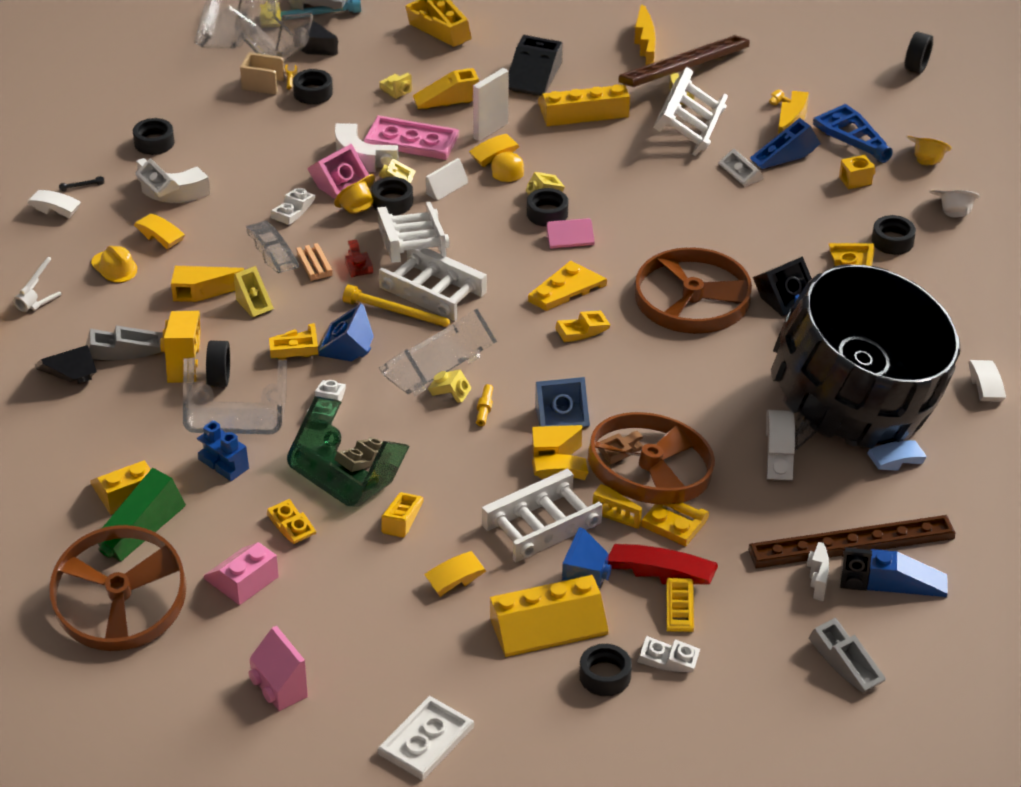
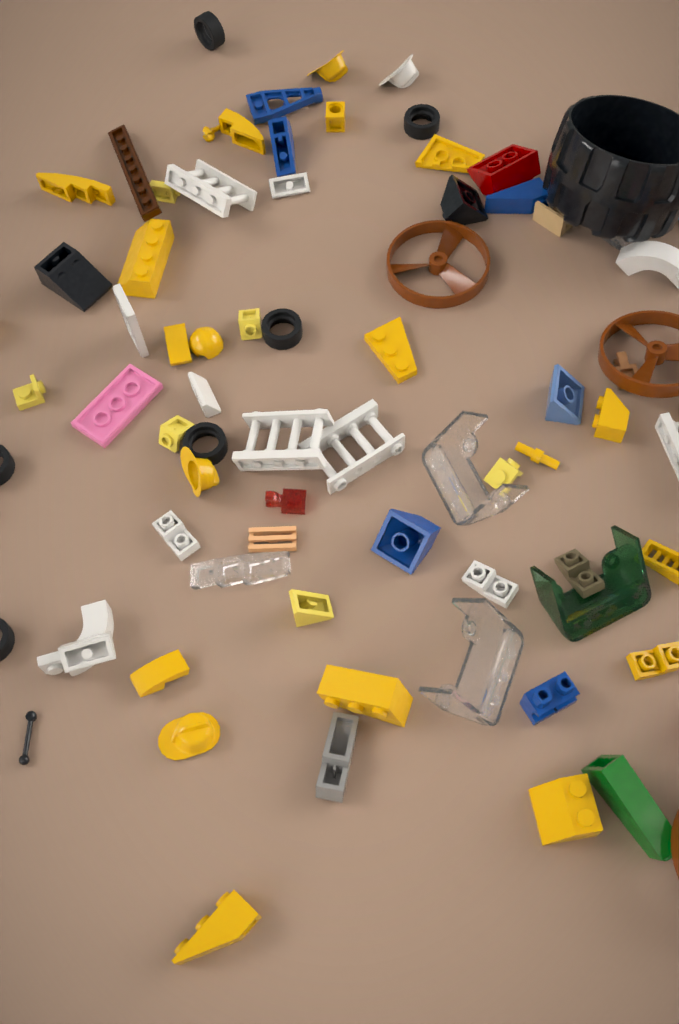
camera: 65 degrees left, 20 degrees up
white plant [13,257,61,312] -> none
white slope [27,190,81,219] -> none
black slope [35,345,97,384] -> none
yellow slope [171,266,244,302] -> none
black tyre [206,340,230,387] -> none
yellow wing [269,323,319,359] -> none
bright pink slope [307,144,369,199] -> none
white arch [335,123,399,173] -> none
yellow piece [343,284,450,327] -> none
yellow slope [413,68,479,109] -> none
yellow slope [532,454,588,481] -> none
bright pink slope [547,218,595,249] -> none
yellow slope [555,311,610,342] -> none

